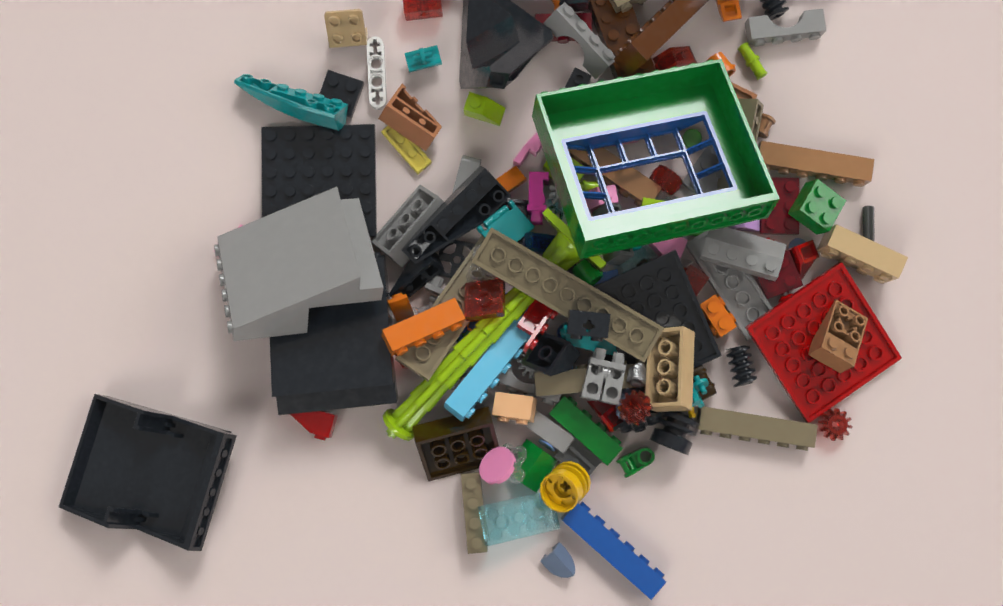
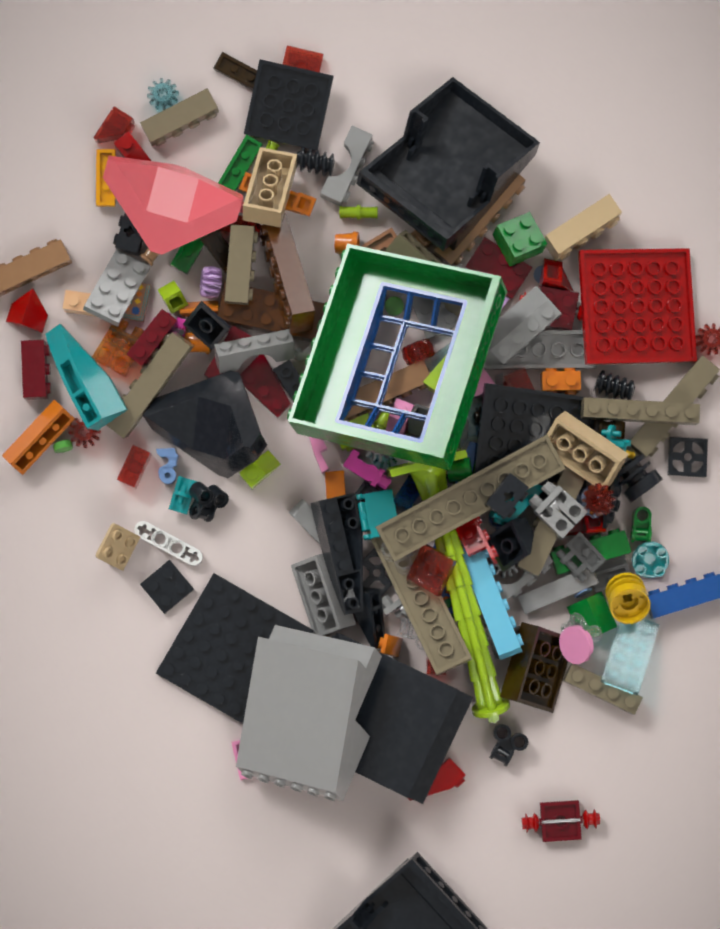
camera: 60 degrees left, 0 degrees up
teal wedge [234,74,348,131] -> none
nougat wedge [378,83,442,151] -> none
light yellow tile [381,126,432,175] -> none
orange brick [381,298,466,356] -> none
light nougat brick [492,392,537,425] -> none
sand blue brick [540,542,575,578] -> none
flat silver arm [626,363,646,388] -> none
clear red slope [653,46,697,70] -> none
medium nougat slope [808,300,868,373] -> none
dark grey axle [863,206,875,241] -> none
none -> medium blue leg [156,448,179,484]
none -> black piece [189,482,229,522]
none -> dark red wing [240,354,291,418]
none -> black panel [356,77,540,251]
none -> black piece [489,724,529,767]
none -> dark red plate [521,800,600,842]
none -> dark grey plate [556,532,606,582]
none -> dark tan brick [581,397,700,425]
none -> teal dish [631,541,669,578]
none -> black piece [667,437,708,477]

